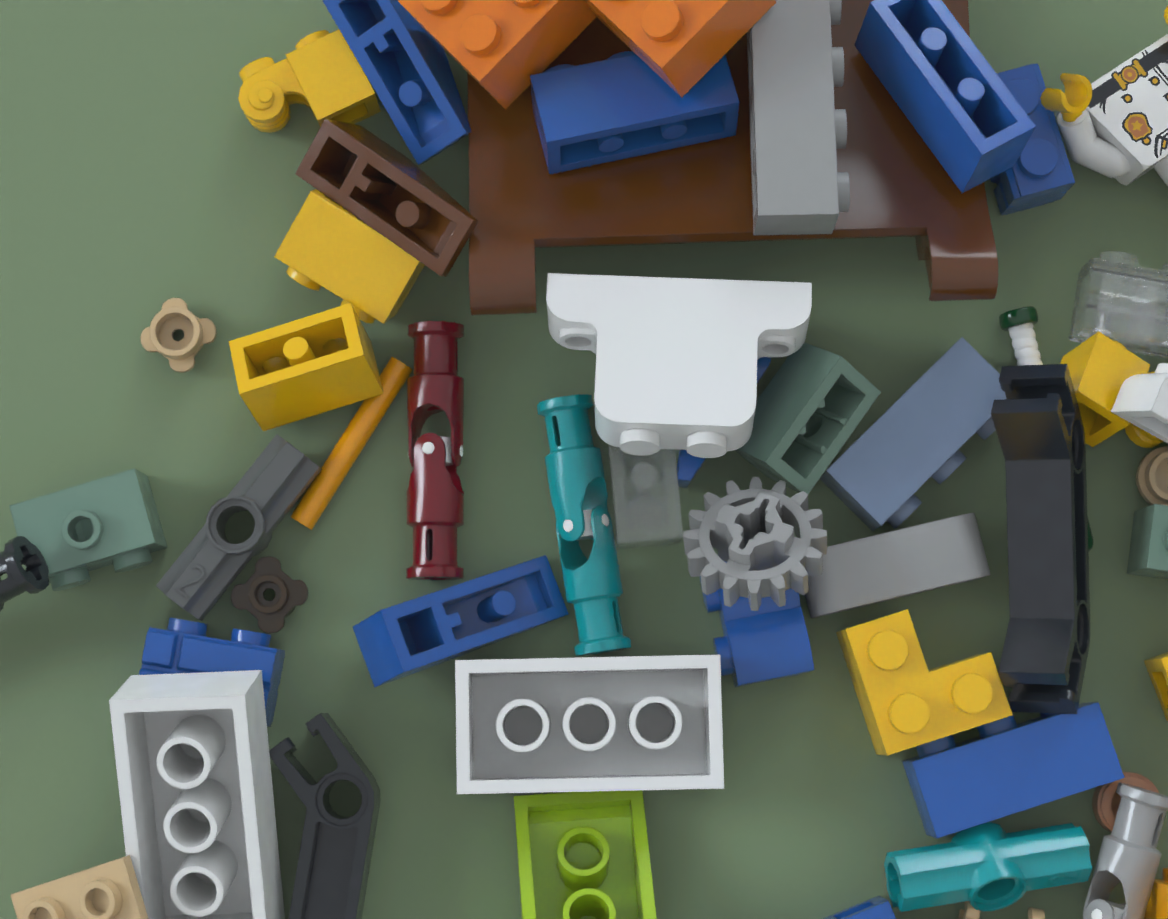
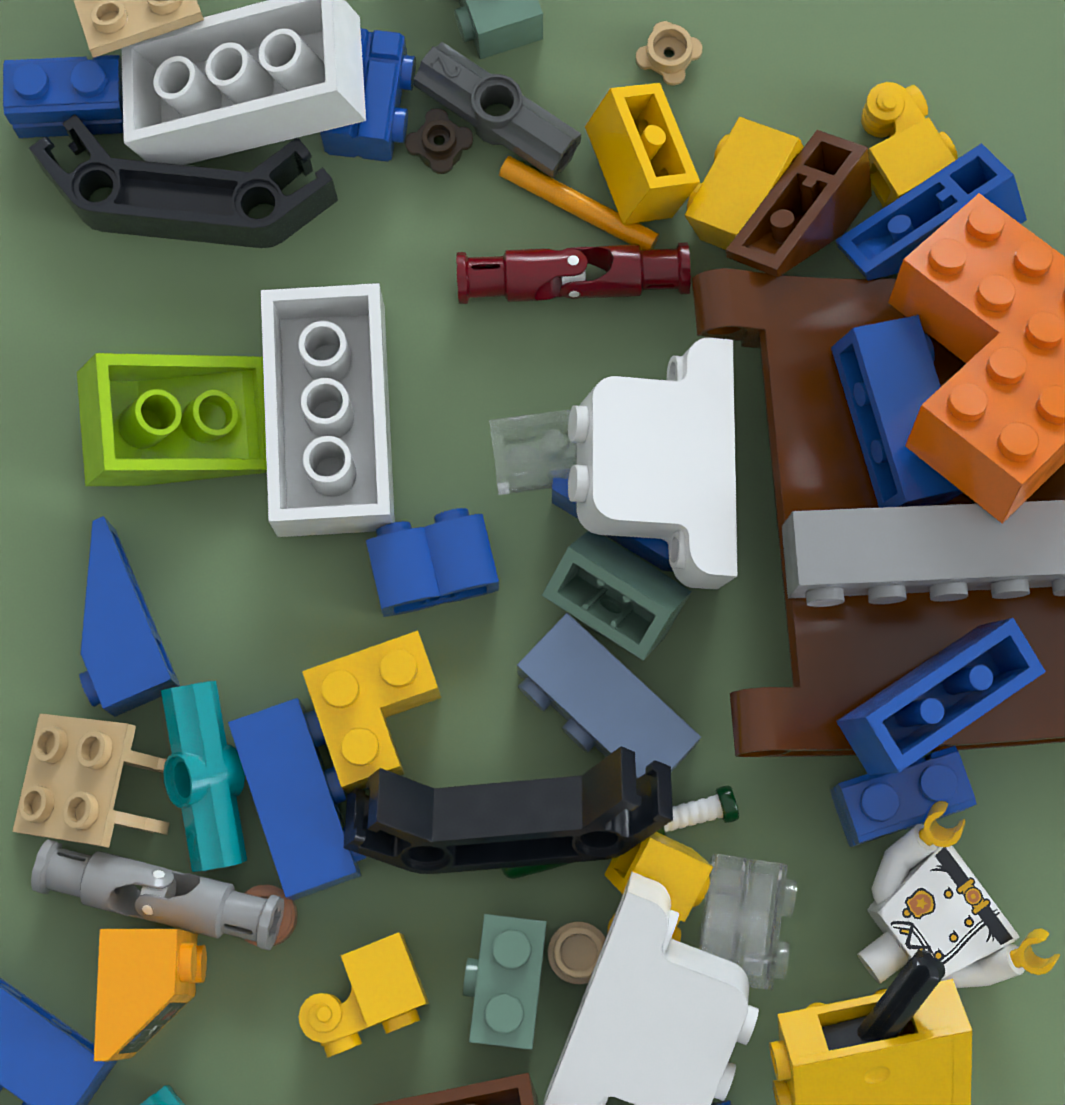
camera: 90 degrees right, 5 degrees down
blue slope [352,555,569,687] -> none
teal piece [537,394,632,656] -> none
light grey gear [683,477,827,611] -> none
light grey beam [805,513,991,618] -> none

